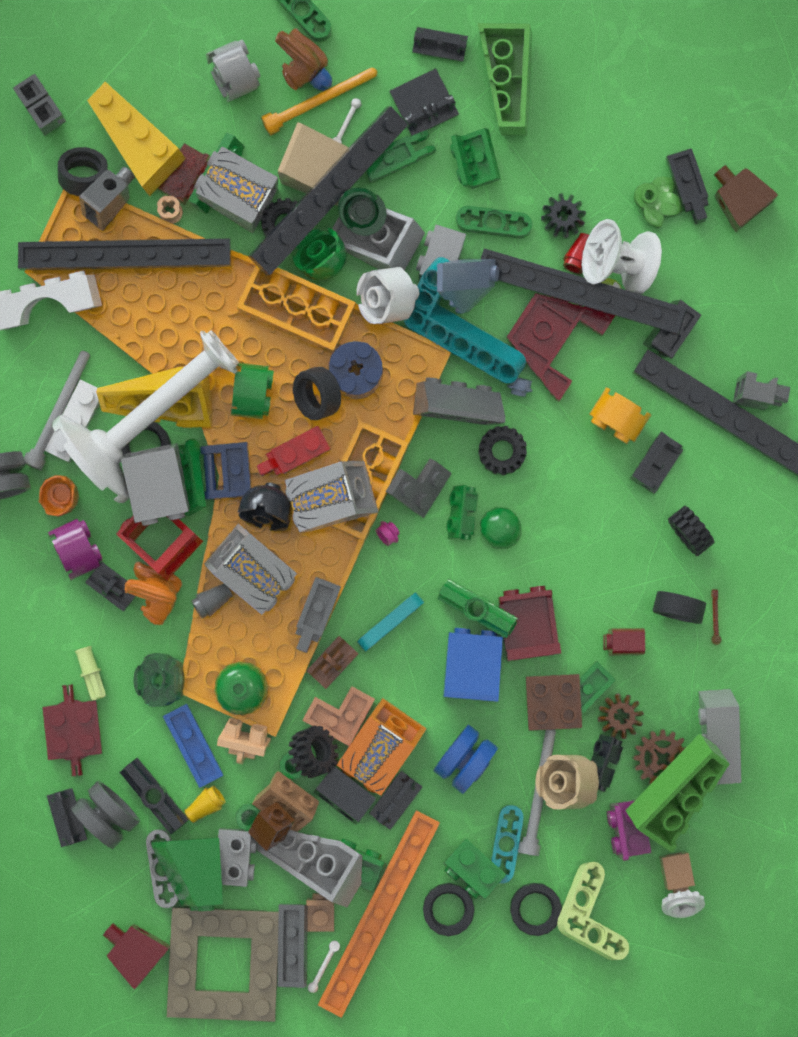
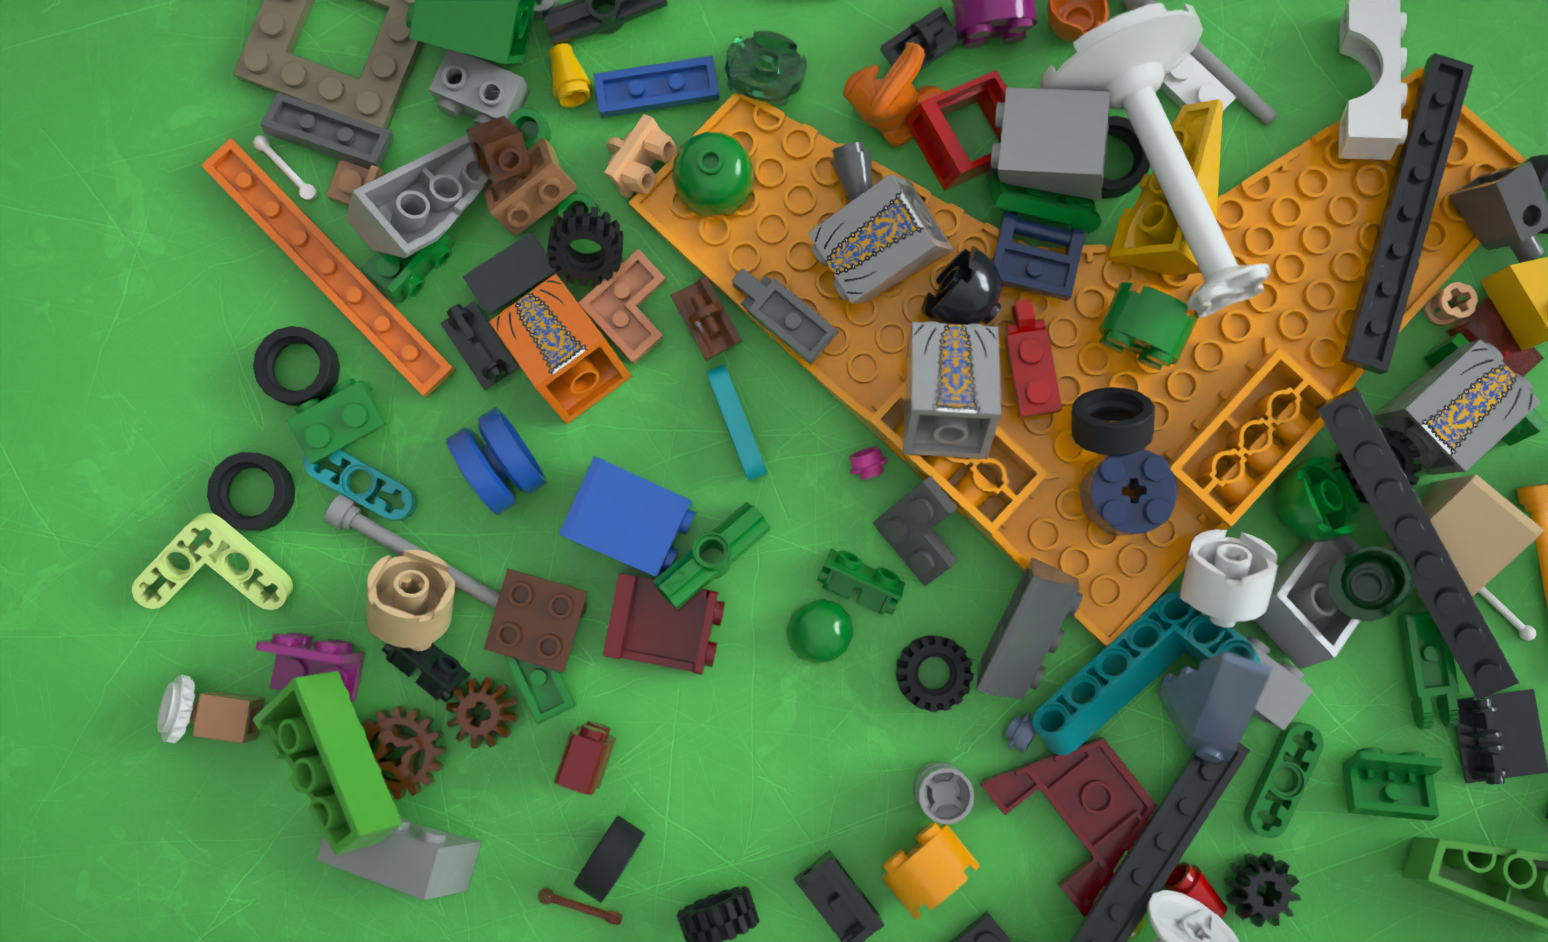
camera: 105 degrees right, 0 degrees up
none -> light grey wheel [913,761,974,824]

